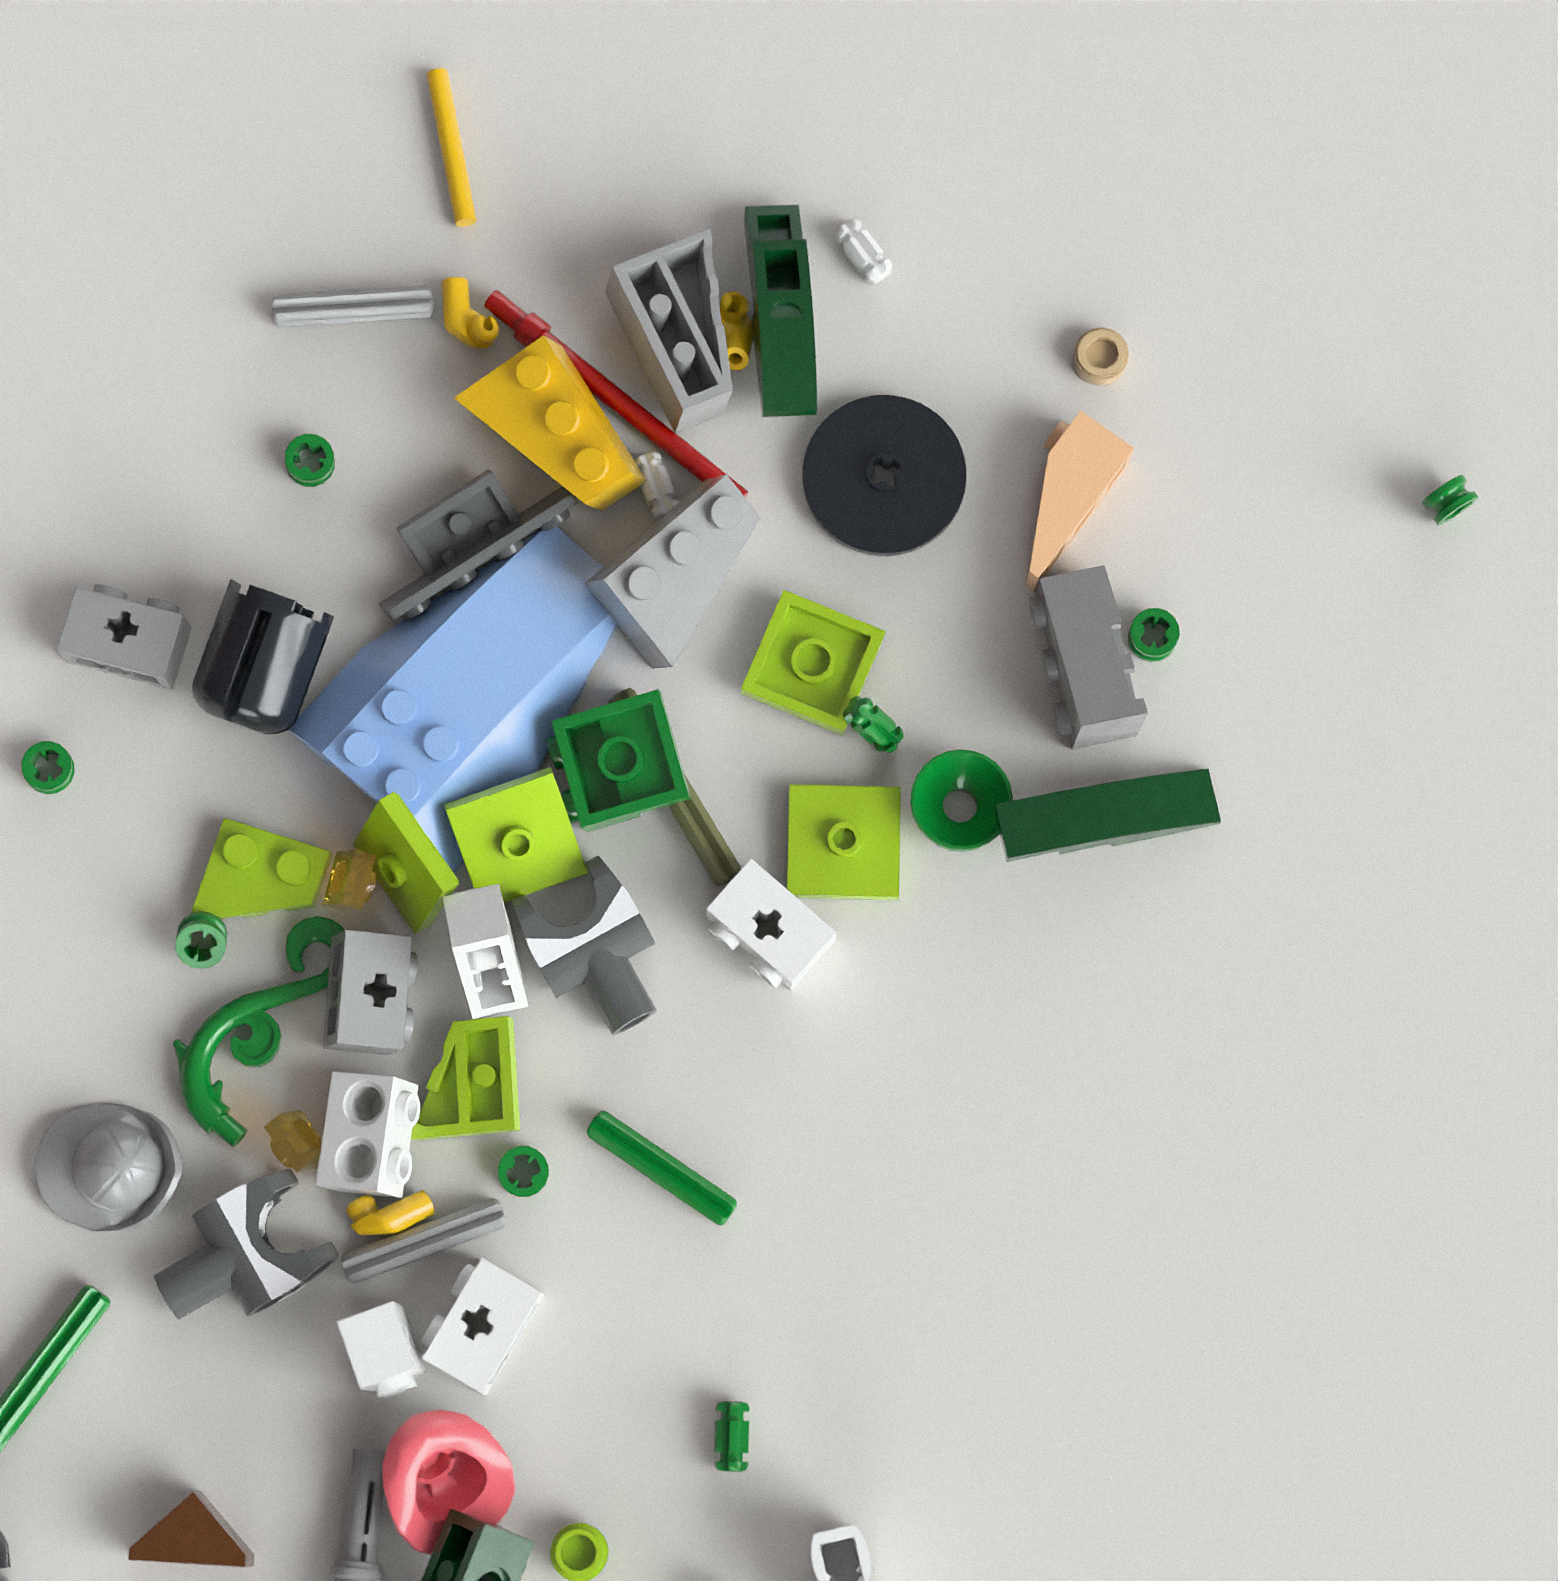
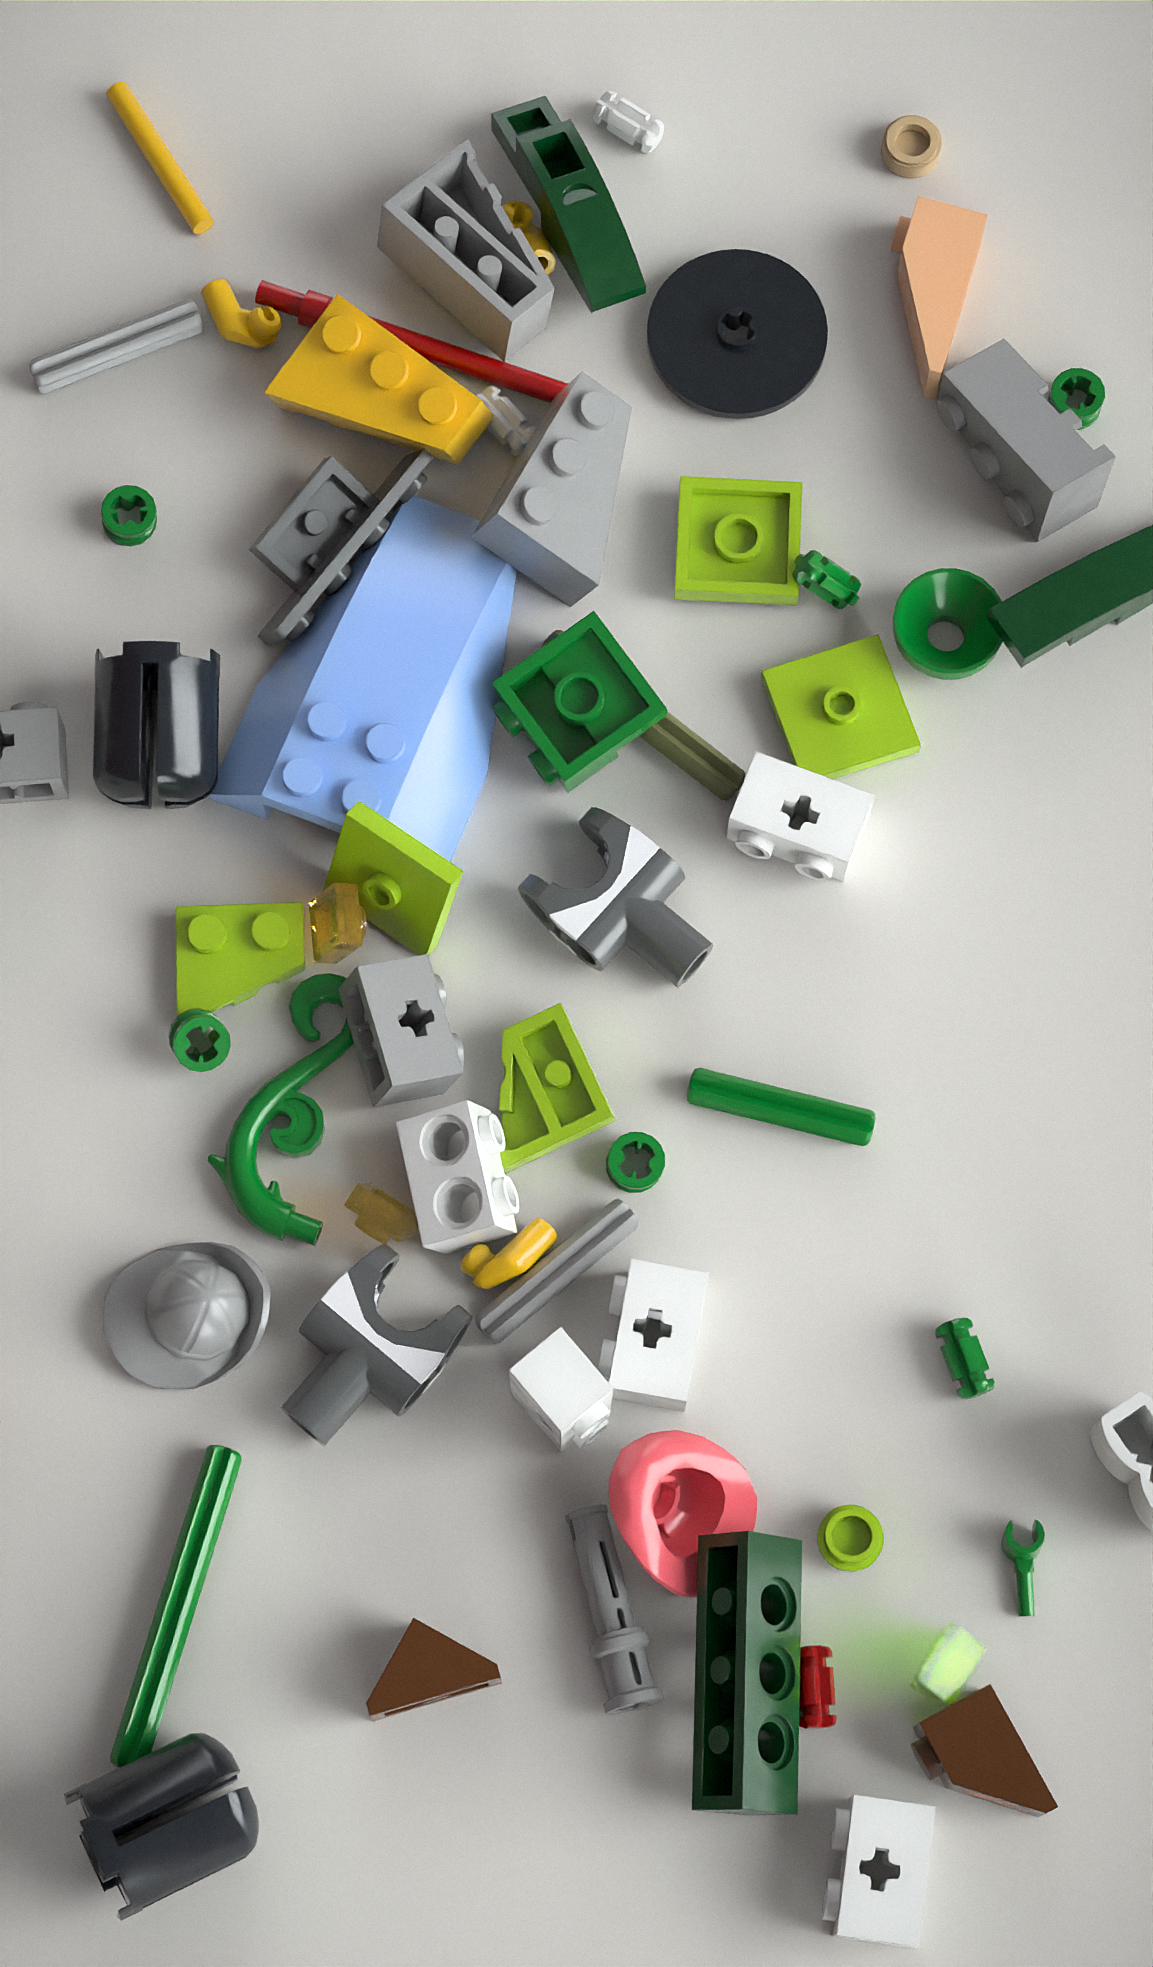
camera: 20 degrees left, 5 degrees down
white brick [443,884,528,1019] -> none
lime plate [444,767,588,903] -> none

